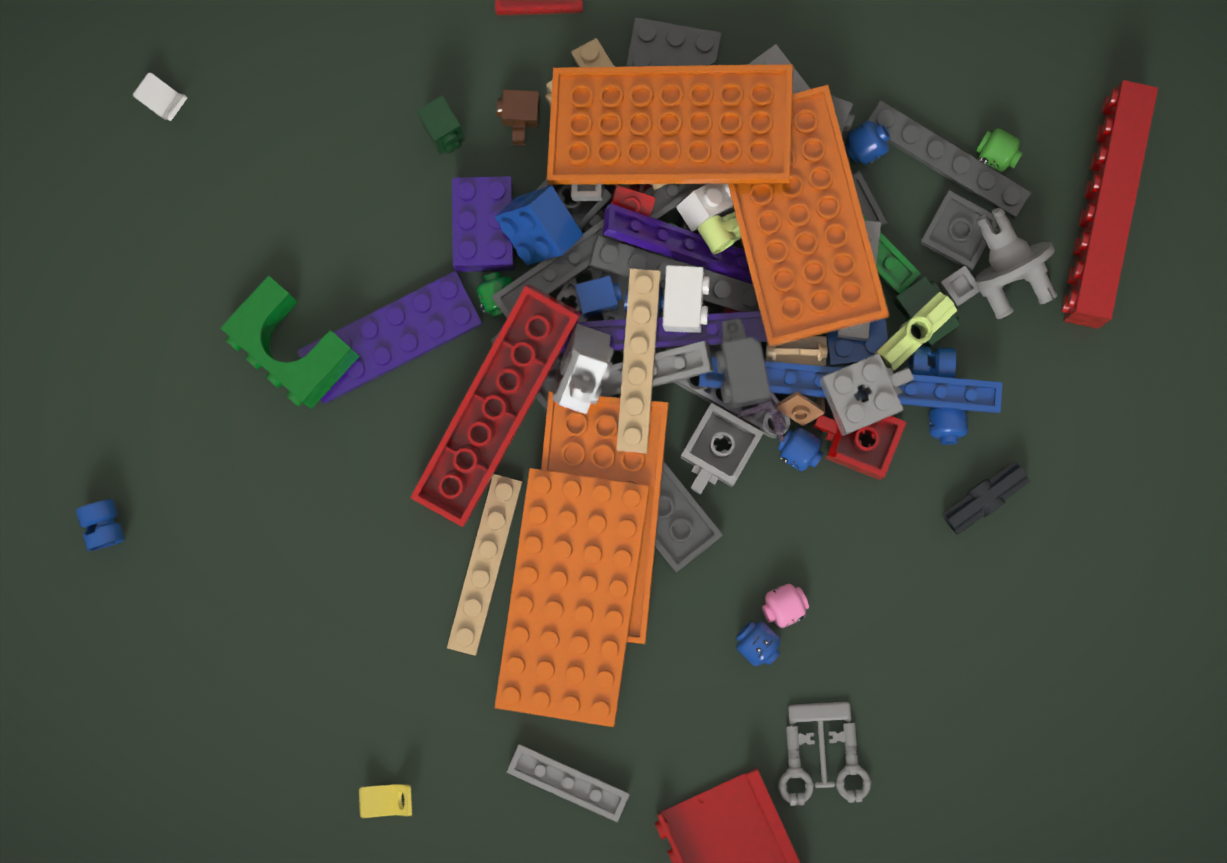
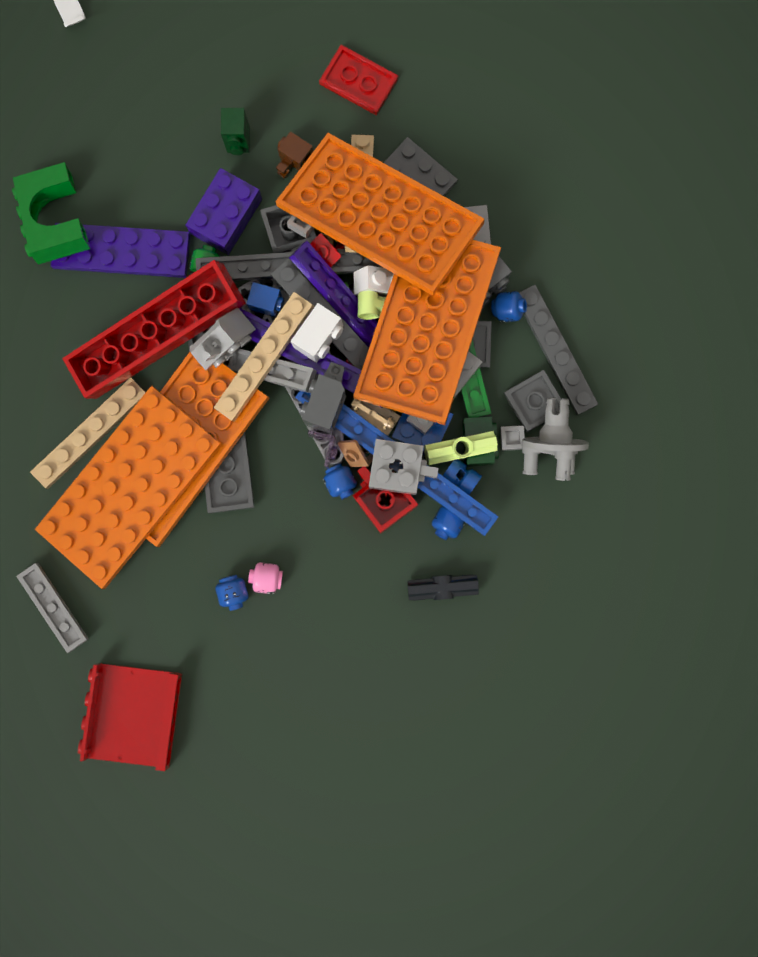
camera: 30 degrees right, 0 degrees up
blue brick [494,185,583,265] -> none
light grey hinge [681,403,764,495] -> none
light grey piece [778,702,872,806] -> none
bright green head [976,128,1022,172] -> none
red brick [1061,80,1158,329] -> none

